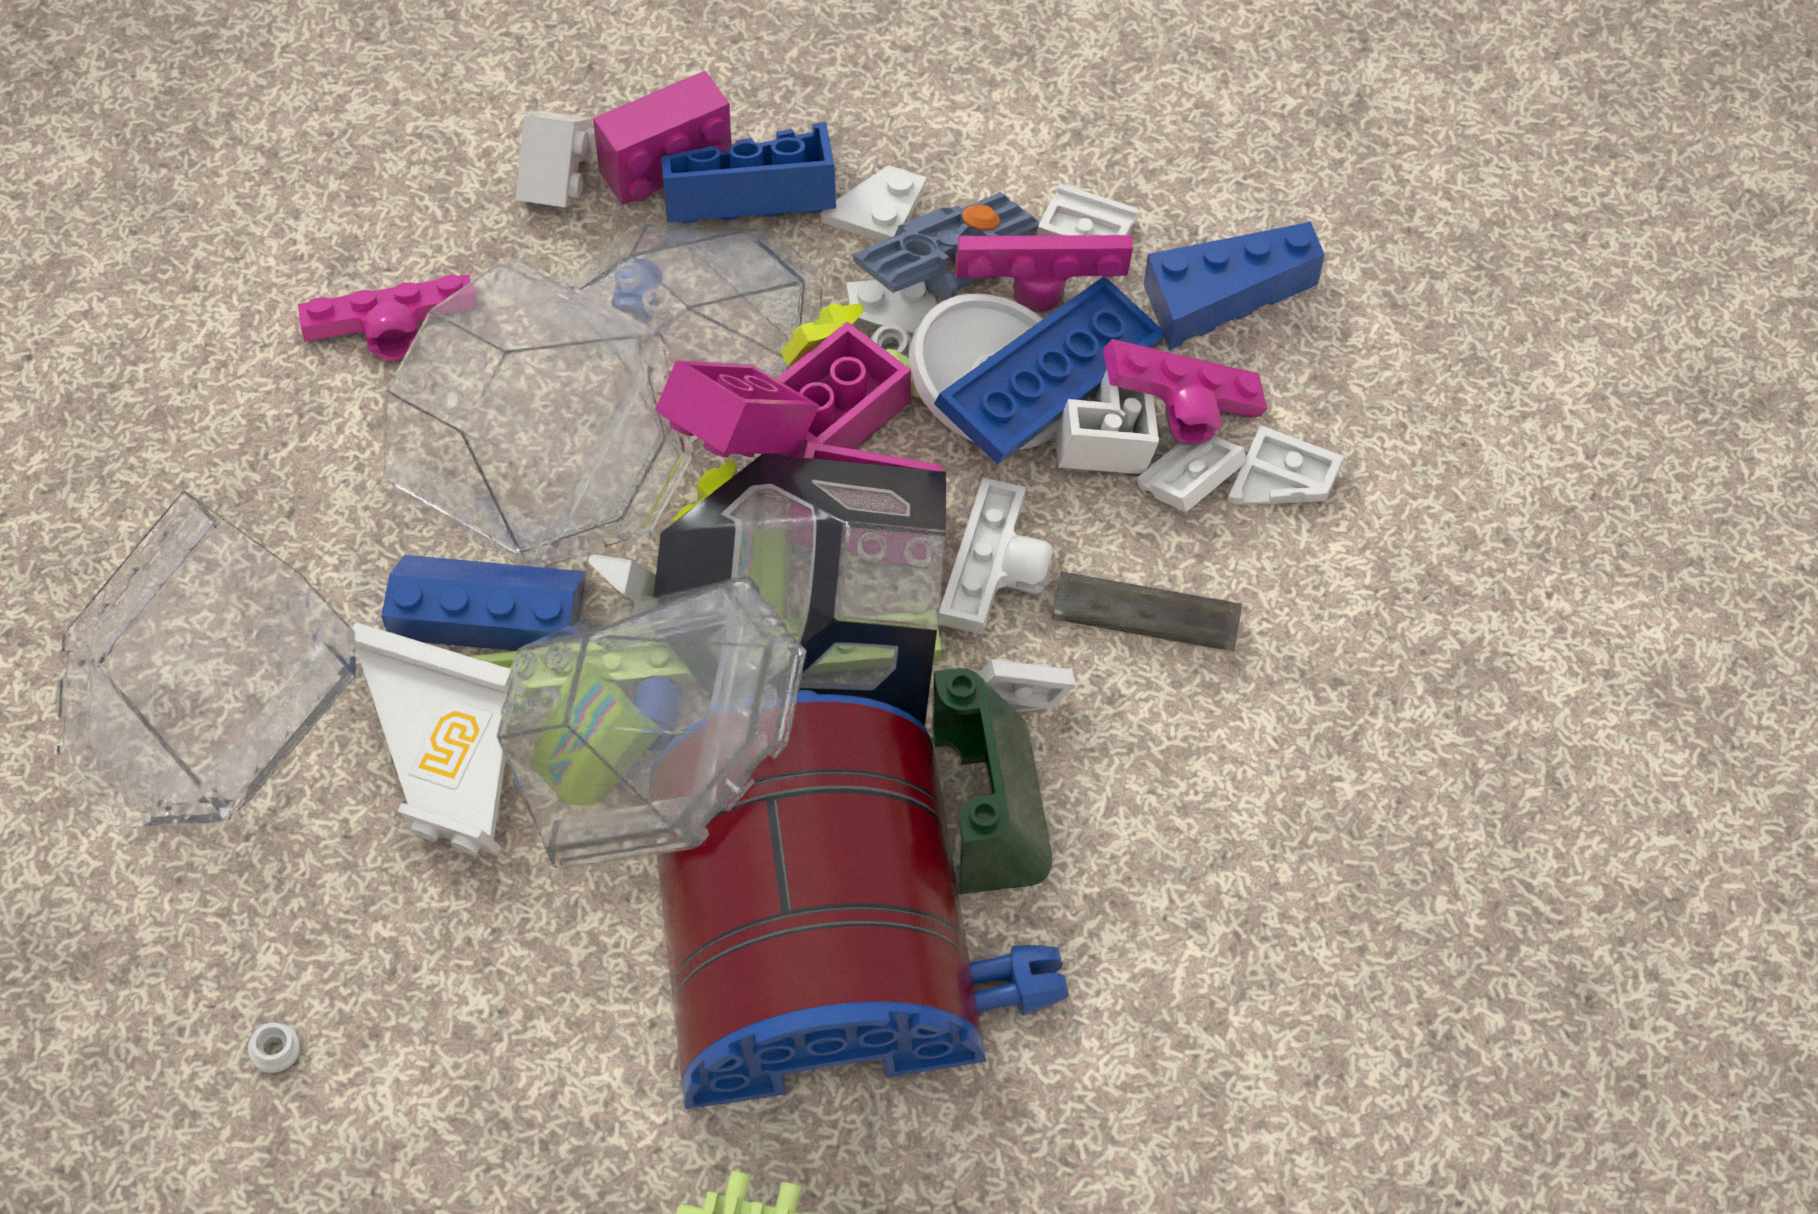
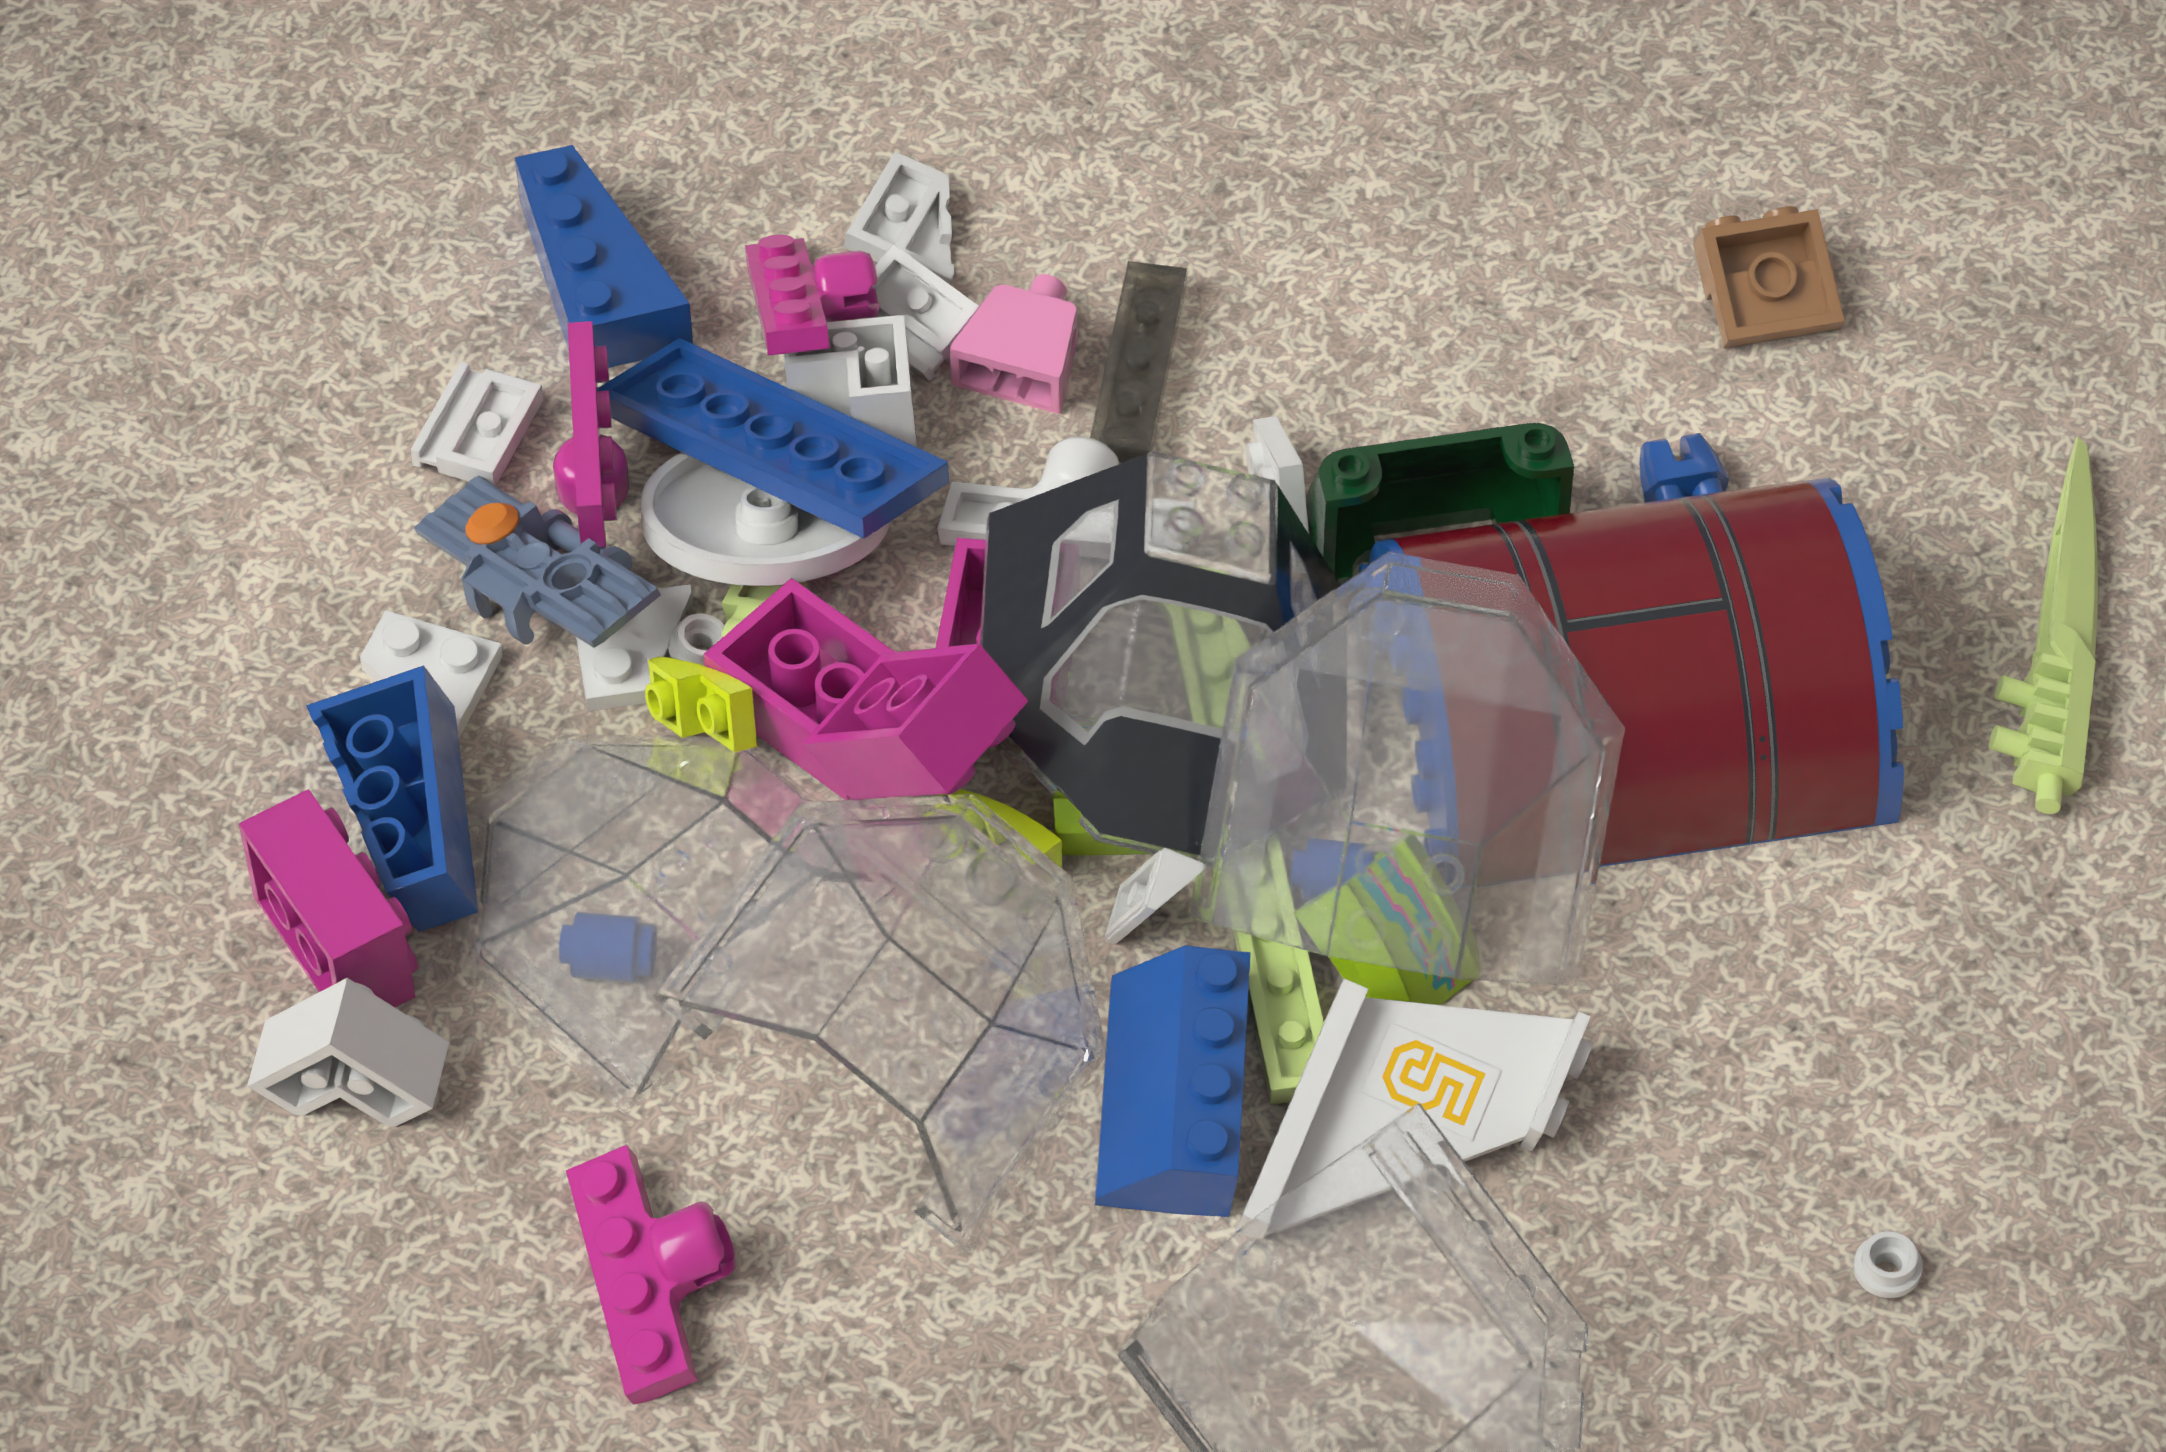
camera: 90 degrees left, 5 degrees down
none -> bright pink torso [950,274,1078,414]
none -> medium nougat plate [1693,206,1845,348]

